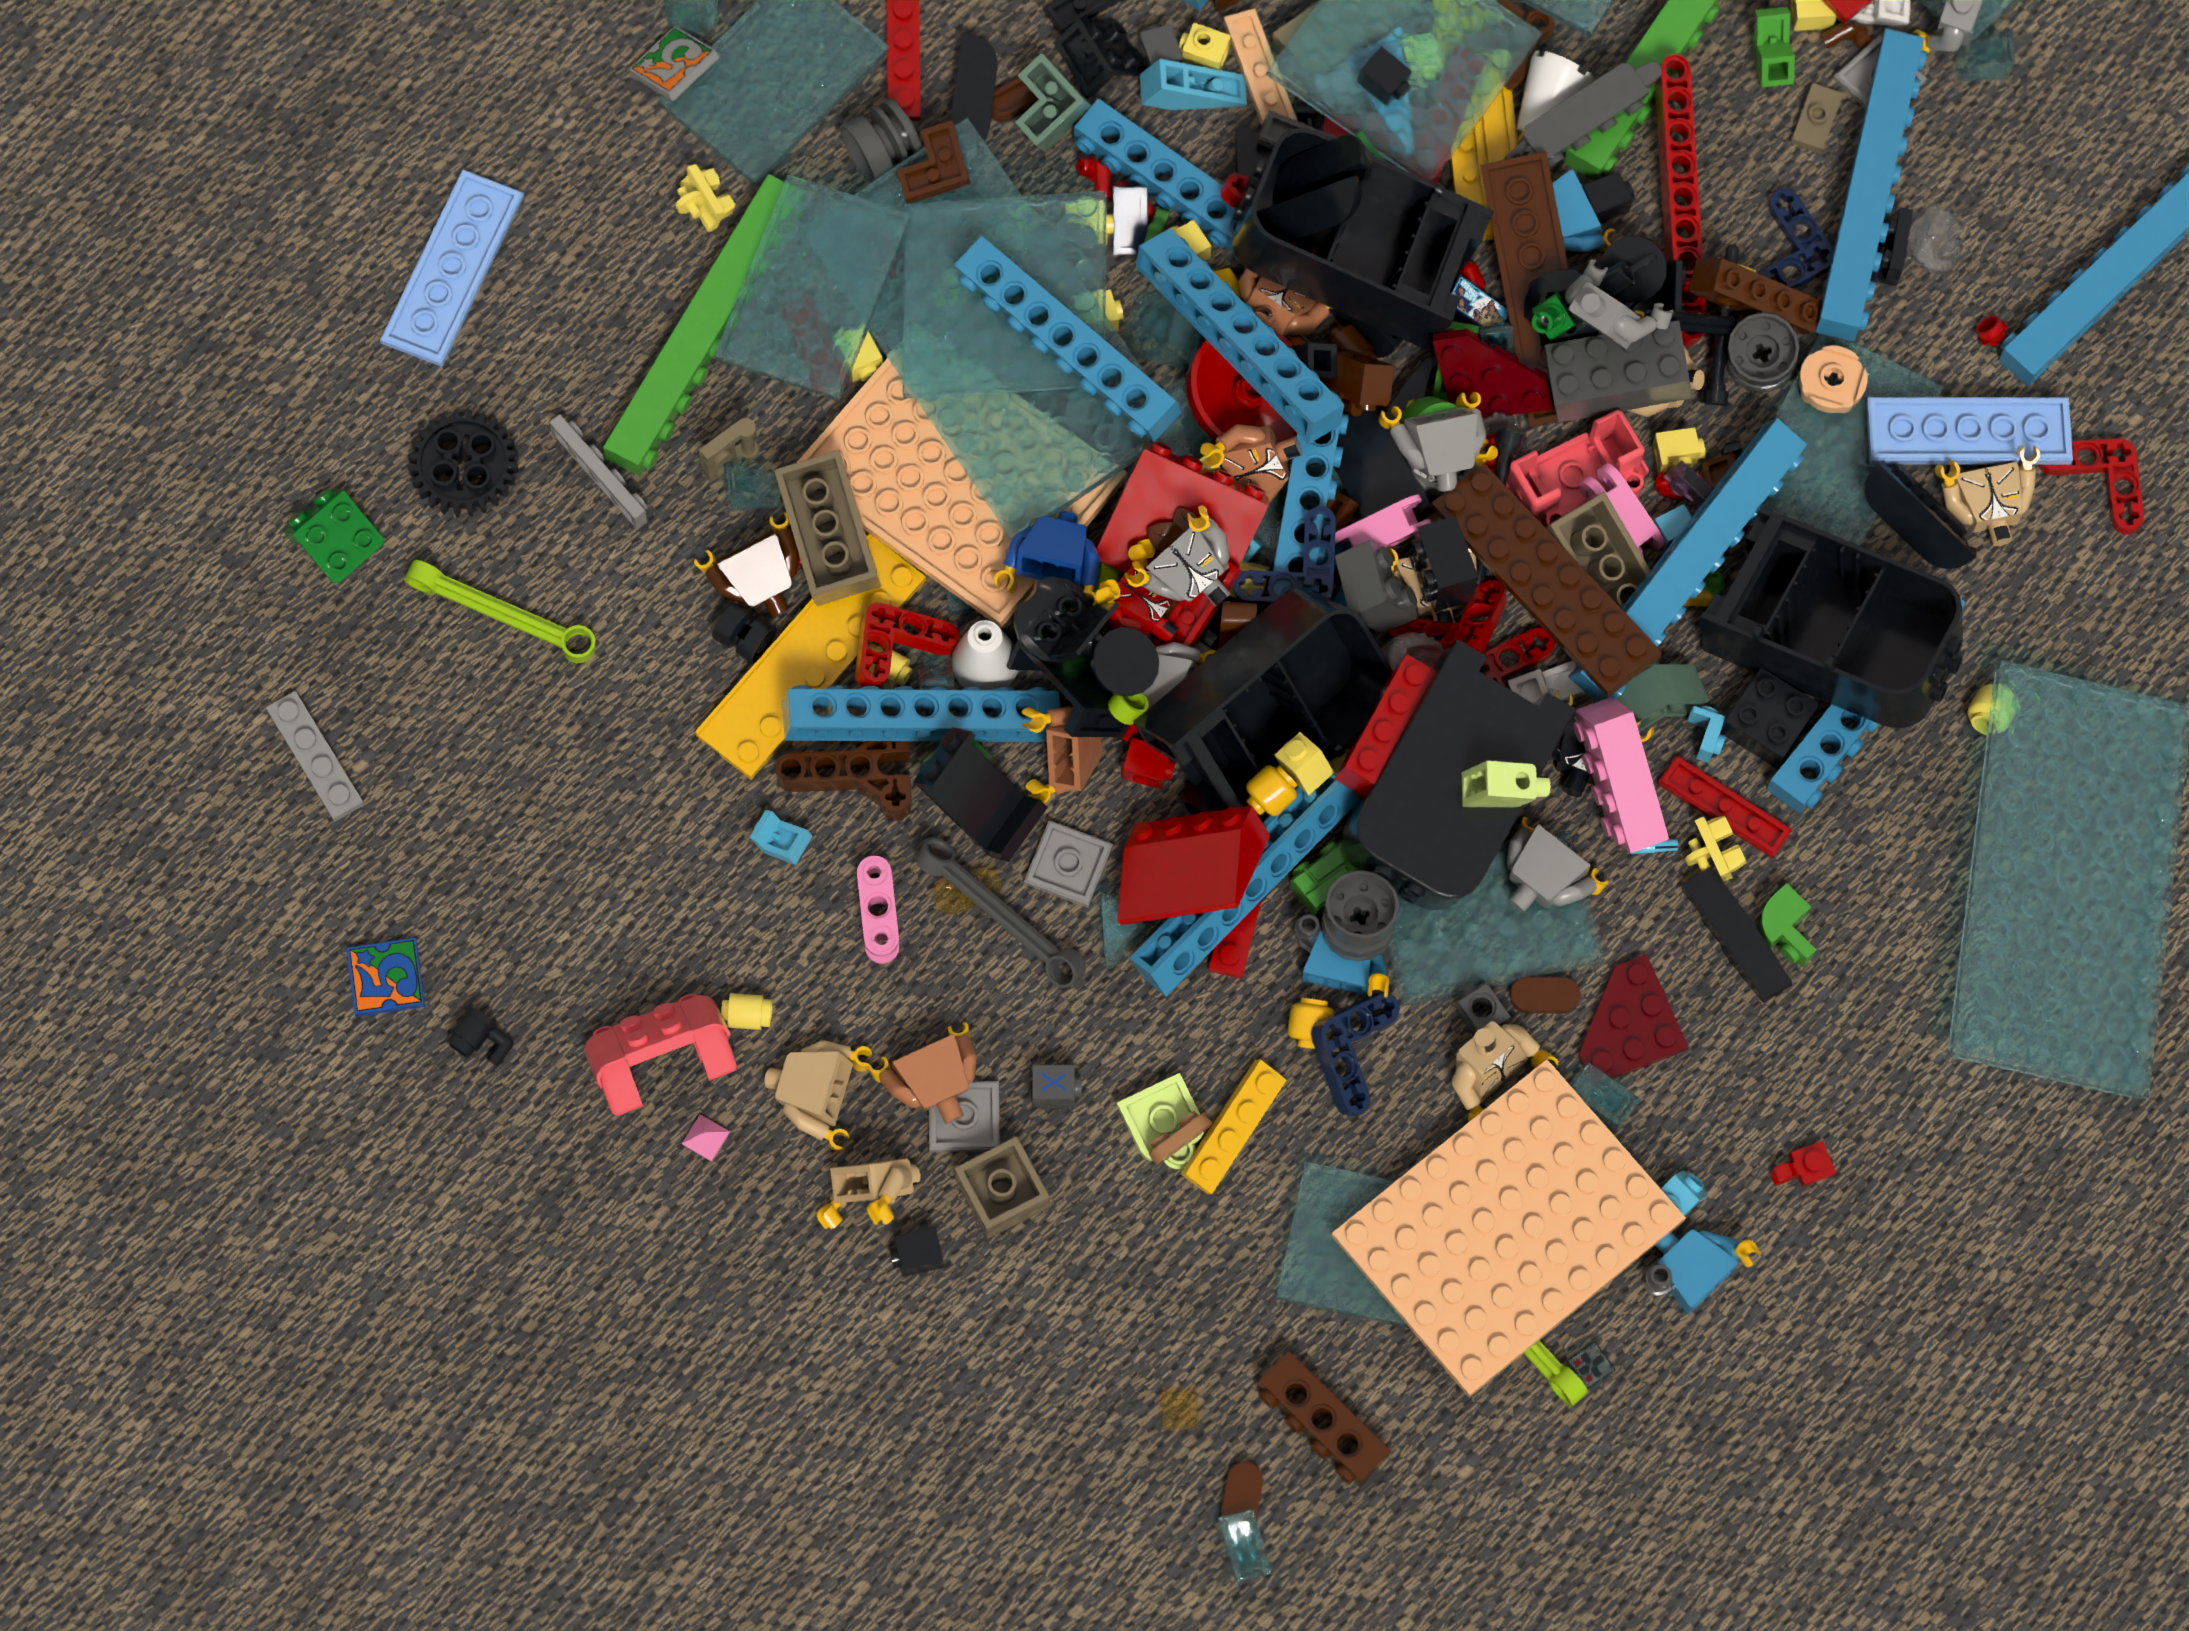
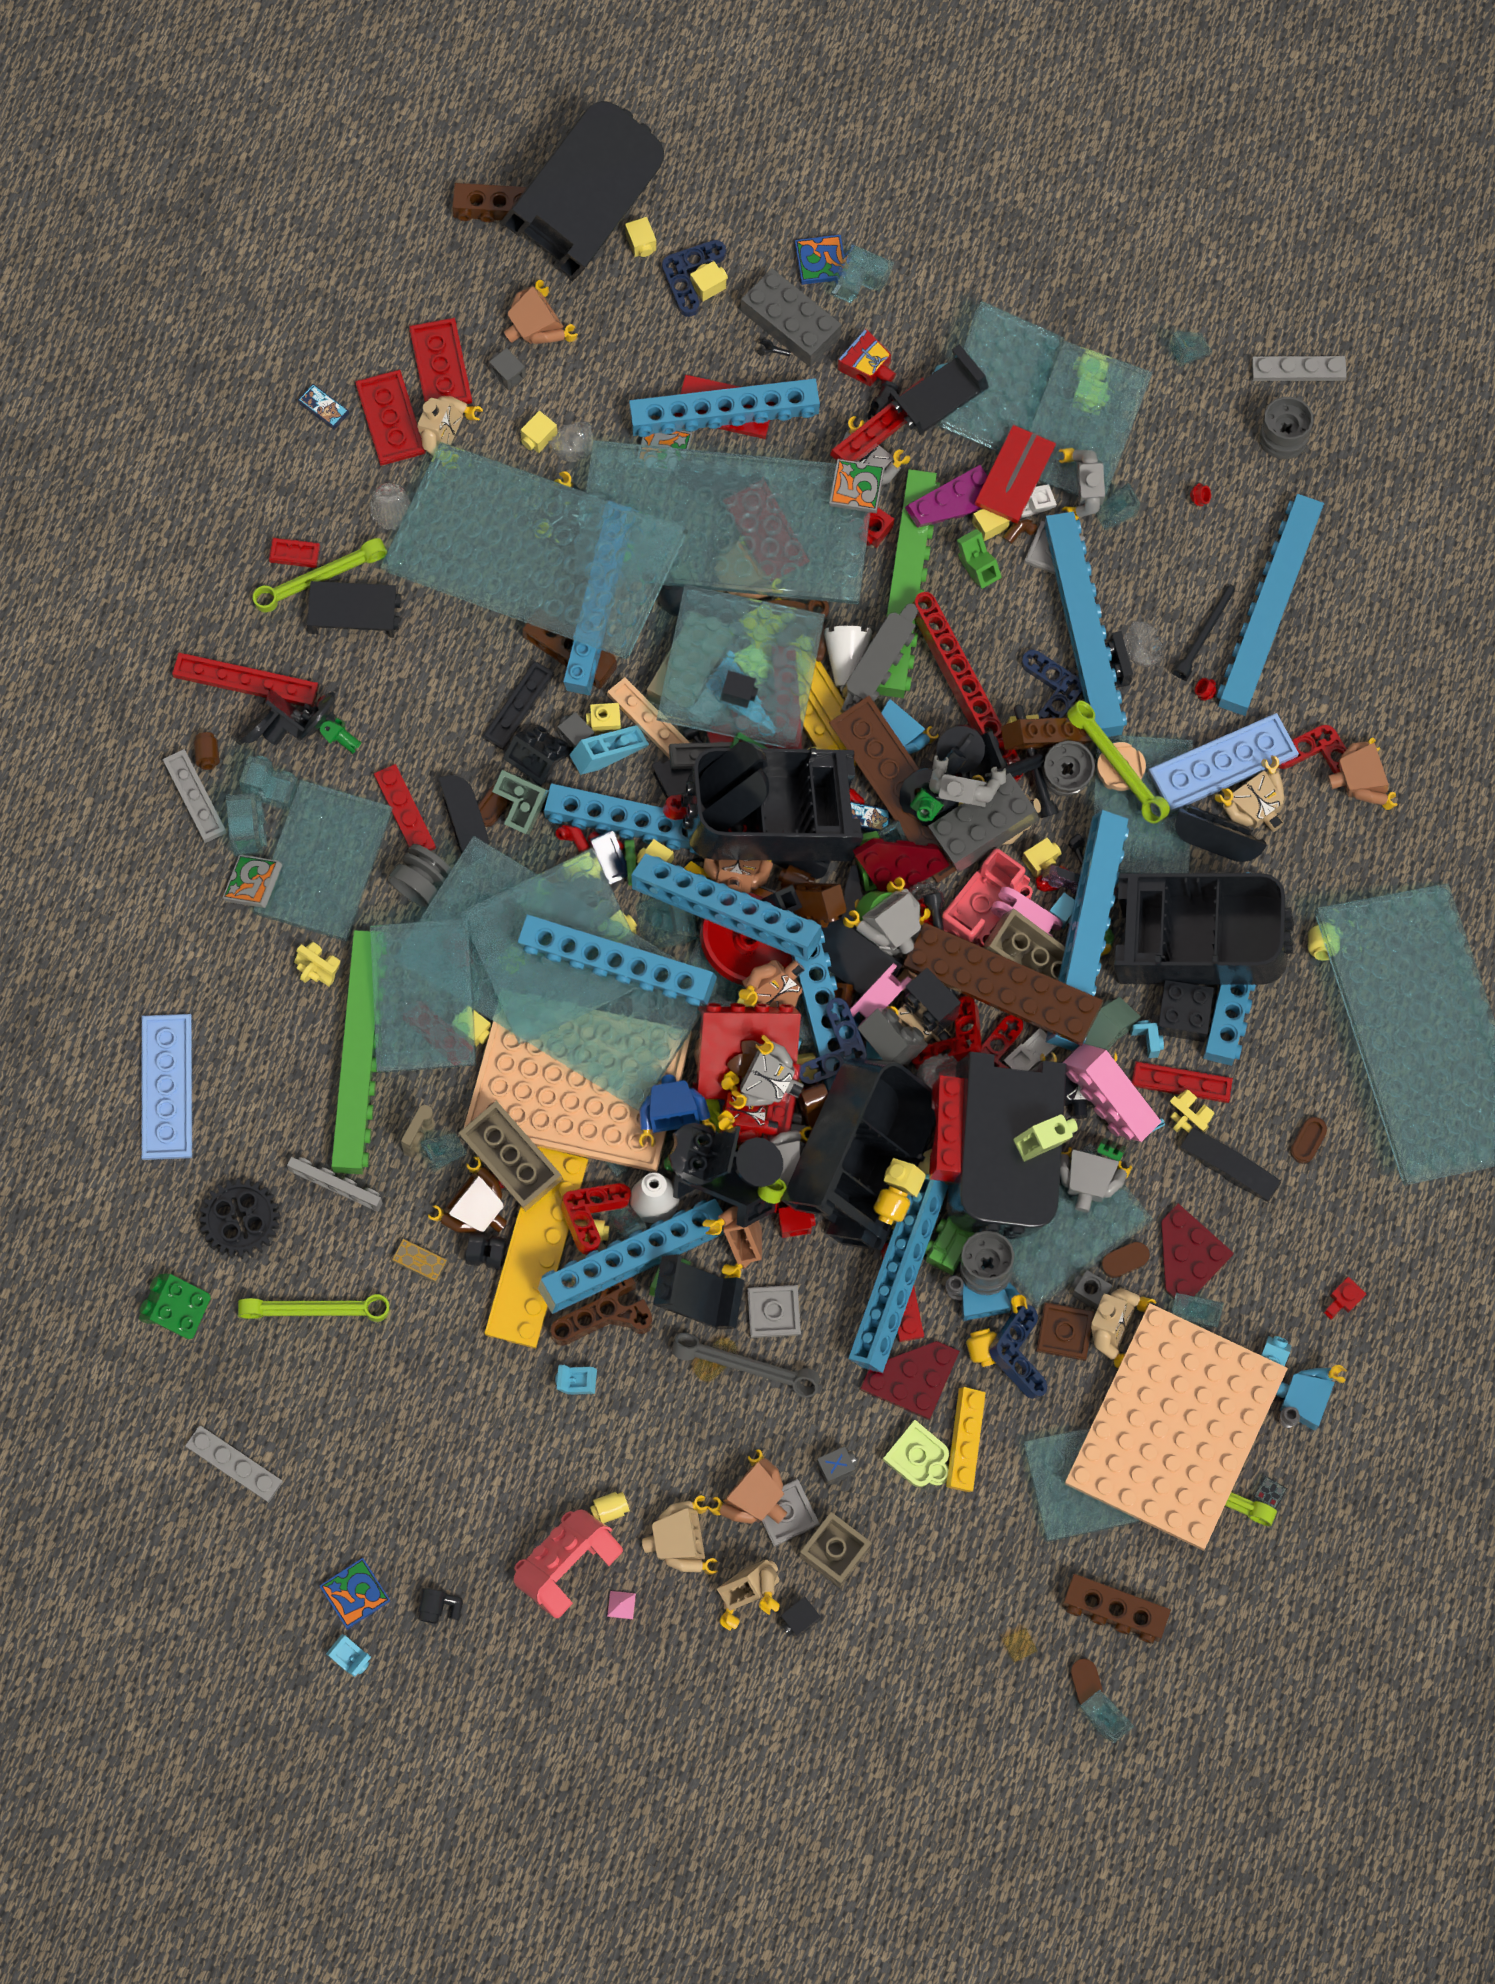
camera: 25 degrees left, 0 degrees up
bright pink piece [857,855,899,964] -> none
reddish brown plate [897,120,971,205] -> none
clear light blue slope [1100,894,1145,969] -> none
red slope [1117,805,1270,925] -> none
medium nougat plate [1148,1111,1213,1166] -> none
black brick [1582,171,1634,223] -> none
reddish brown tile [1702,452,1737,490] -> none
bright green brick [1758,883,1816,968] -> none
dark tan plate [1791,83,1844,154] -> none
none -> medium azure bracket [326,1634,371,1677]
none -> dark tan tile [392,1239,448,1284]
none -> dark red plate [860,1341,960,1420]
none -> reddish brown tile [1036,1302,1094,1361]
none -> lime piece [1067,701,1170,823]
none -> green tile [1097,1138,1127,1161]
none -> black piece [1171,585,1235,681]
none -> red plate [1190,483,1211,507]
none -> reddish brown tile [1290,1117,1327,1163]
none -> nougat torso [1328,738,1398,810]

